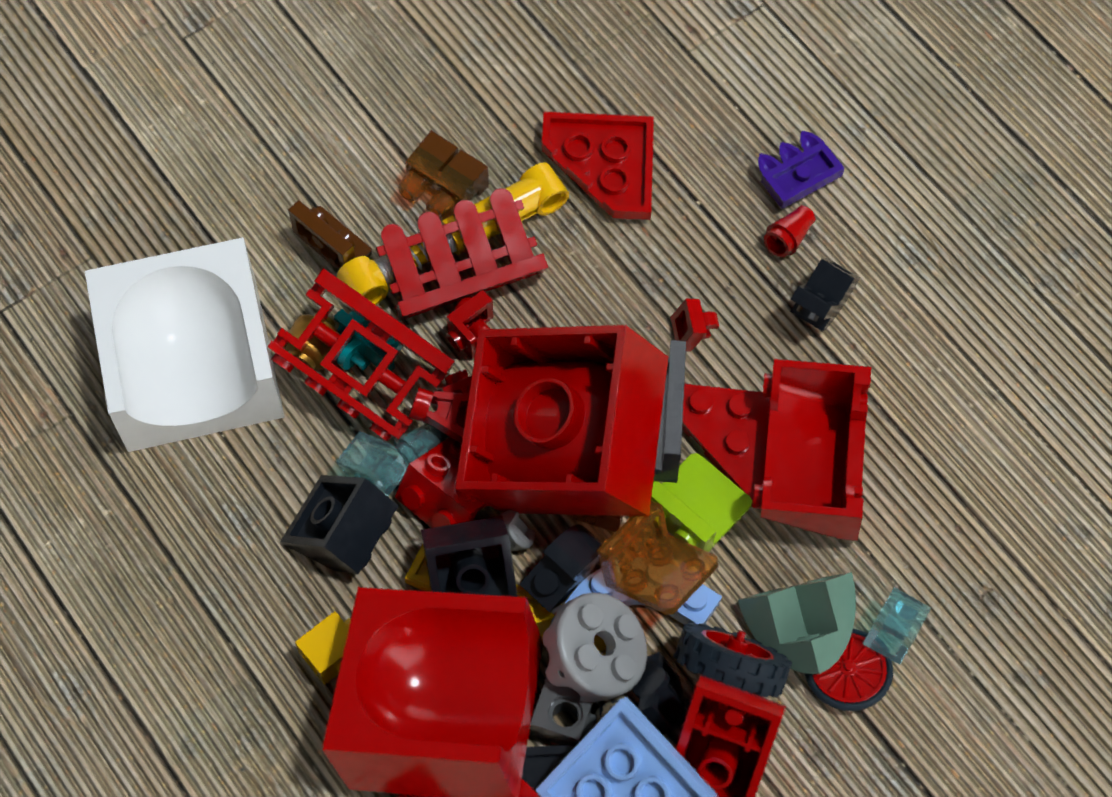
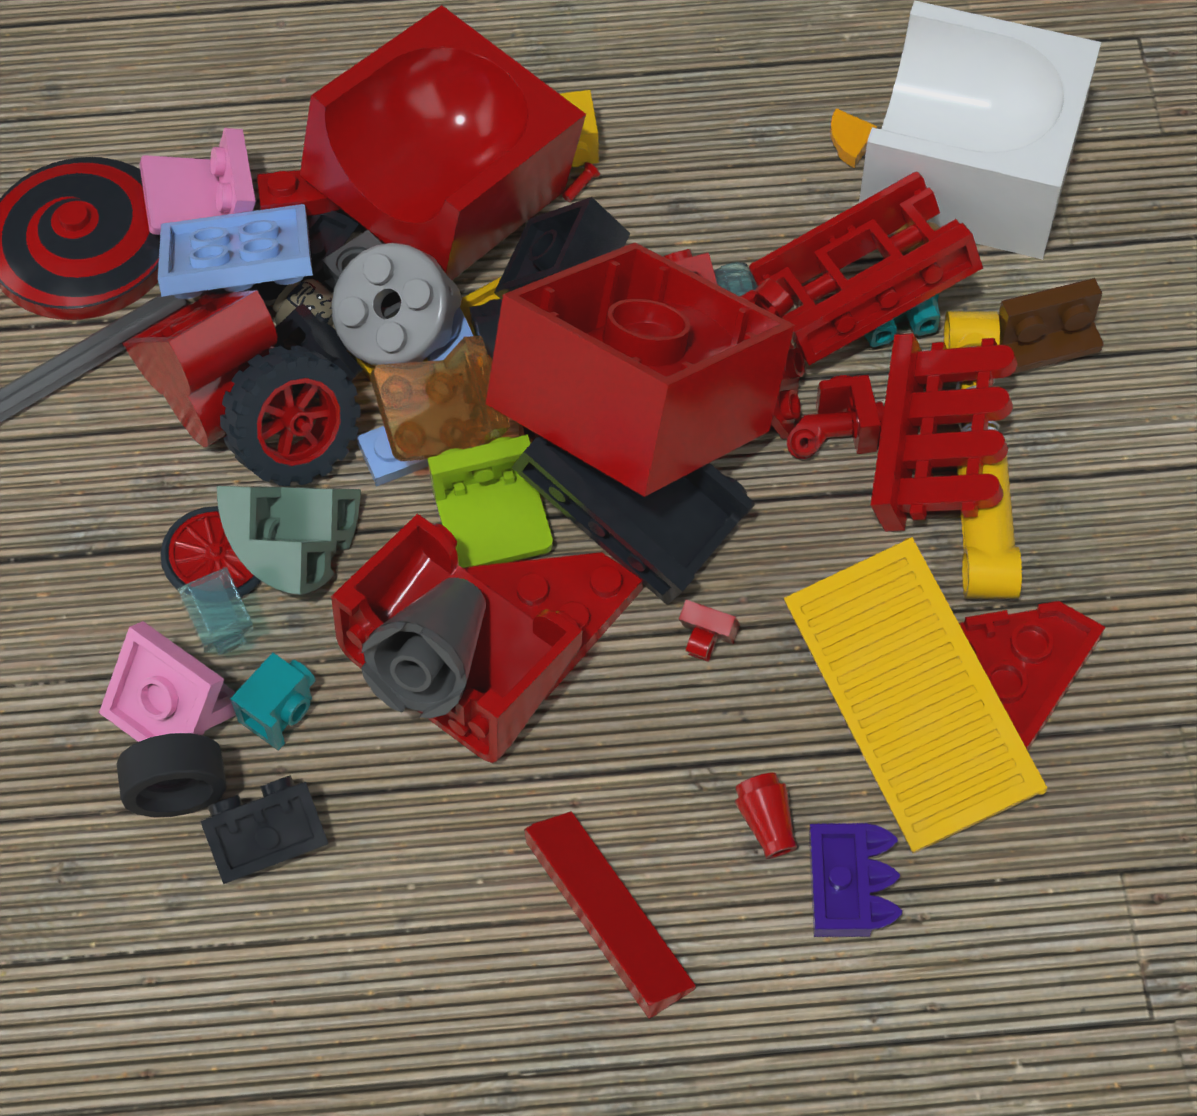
camera: 125 degrees right, 5 degrees down
black slope [280,475,399,574] -> none
clear light blue brick [336,431,408,496] -> none
clear orange hips [398,130,489,221] -> none
black brick [790,258,861,332] -> none
none -> bright pink bracket [99,621,236,742]
none -> black tyre [116,733,227,817]
none -> black bracket [200,775,329,884]
none -> teal brick [230,653,316,751]
none -> dark grey cone [361,577,486,719]
none -> red slope [524,811,696,1019]
none -> yellow window [784,537,1047,854]
none -> light orange tile [830,108,877,168]

